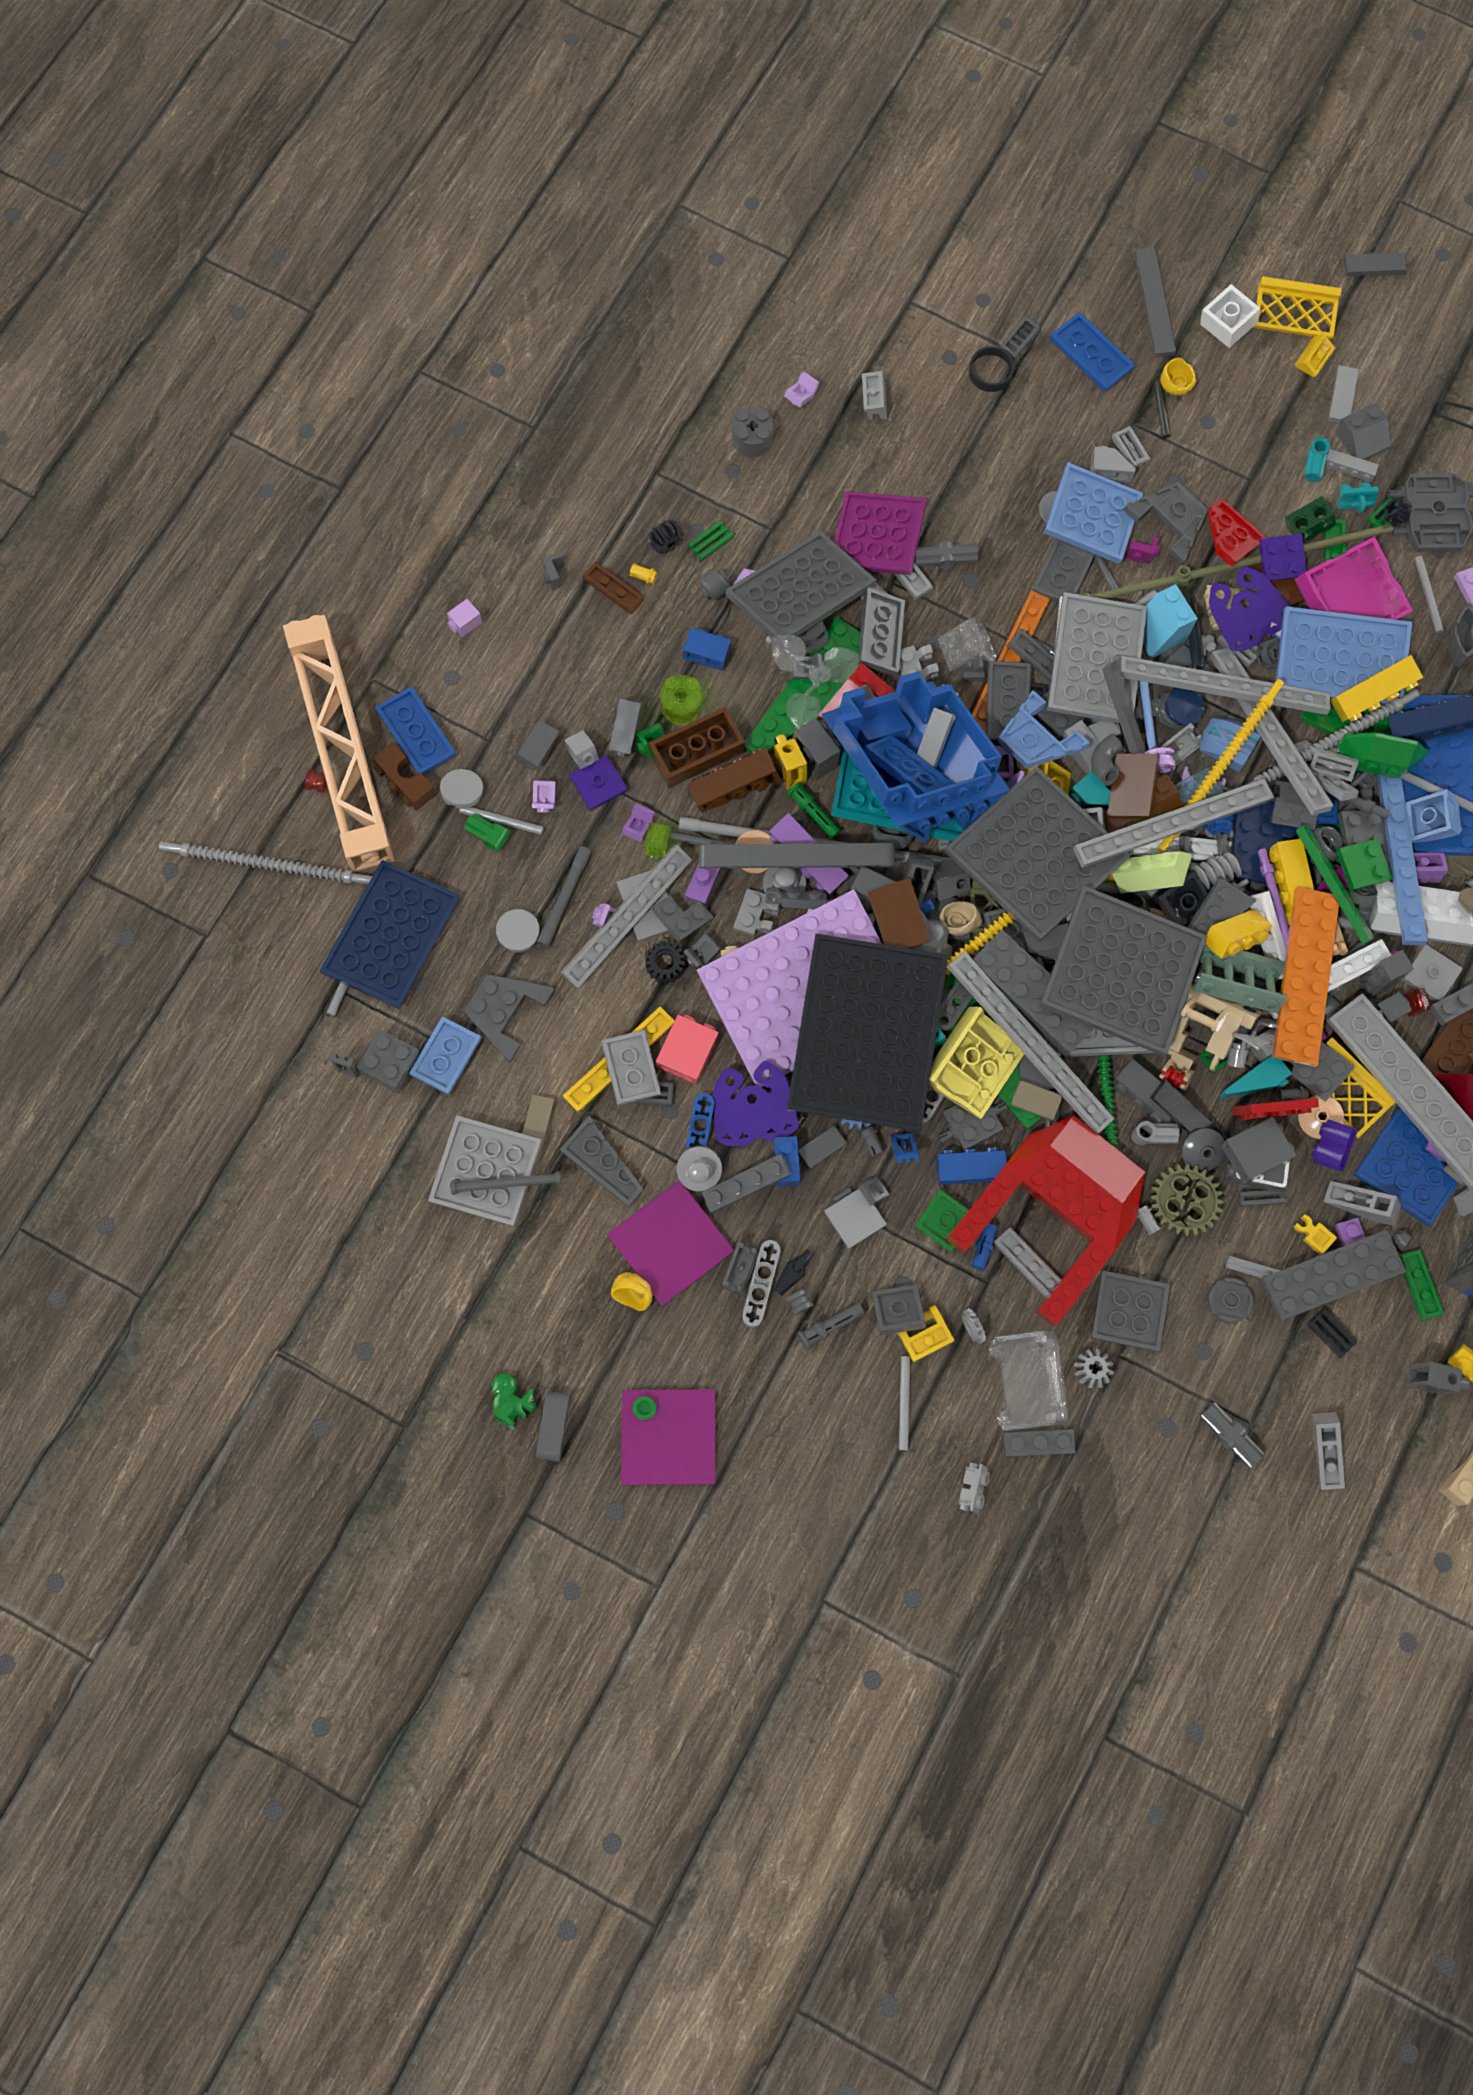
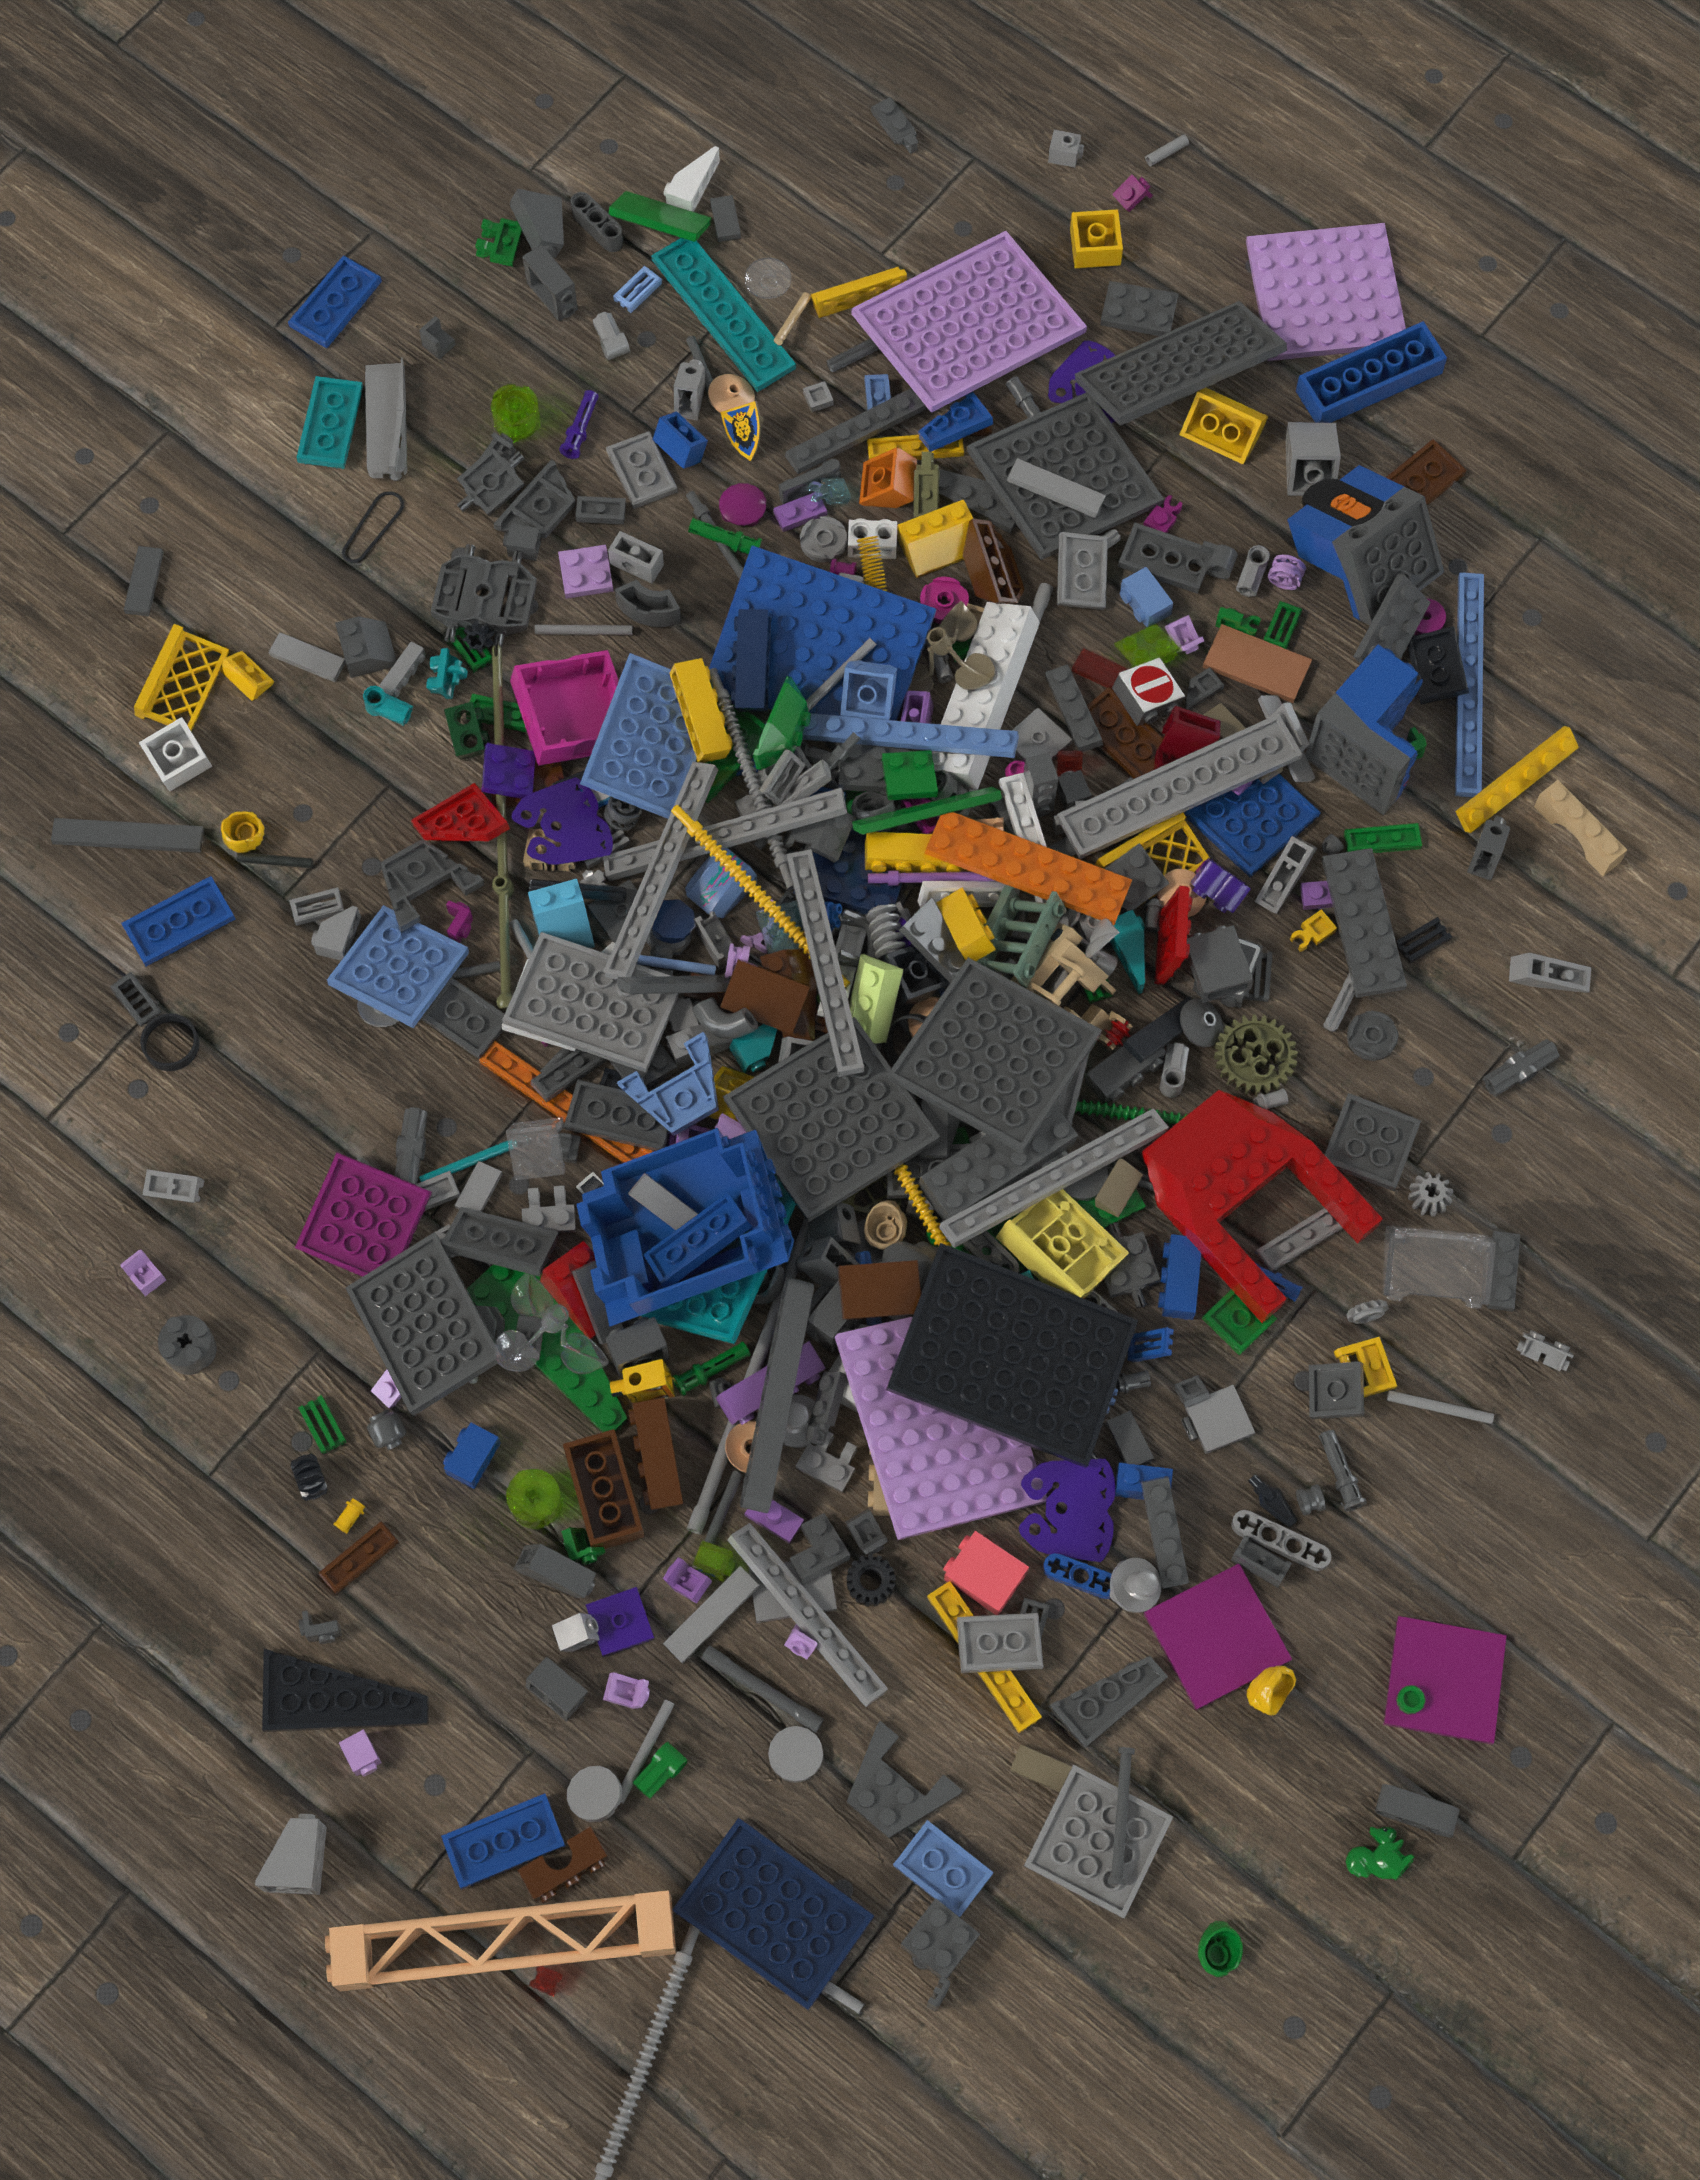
camera: 75 degrees left, 5 degrees down
none -> light grey slope [255,1814,327,1895]
none -> black wing [262,1648,429,1732]
none -> teal bar [419,1138,519,1182]
none -> light grey tile [455,1161,502,1212]
none -> light grey tile [663,1566,760,1664]
none -> green hair [1198,1921,1243,1977]

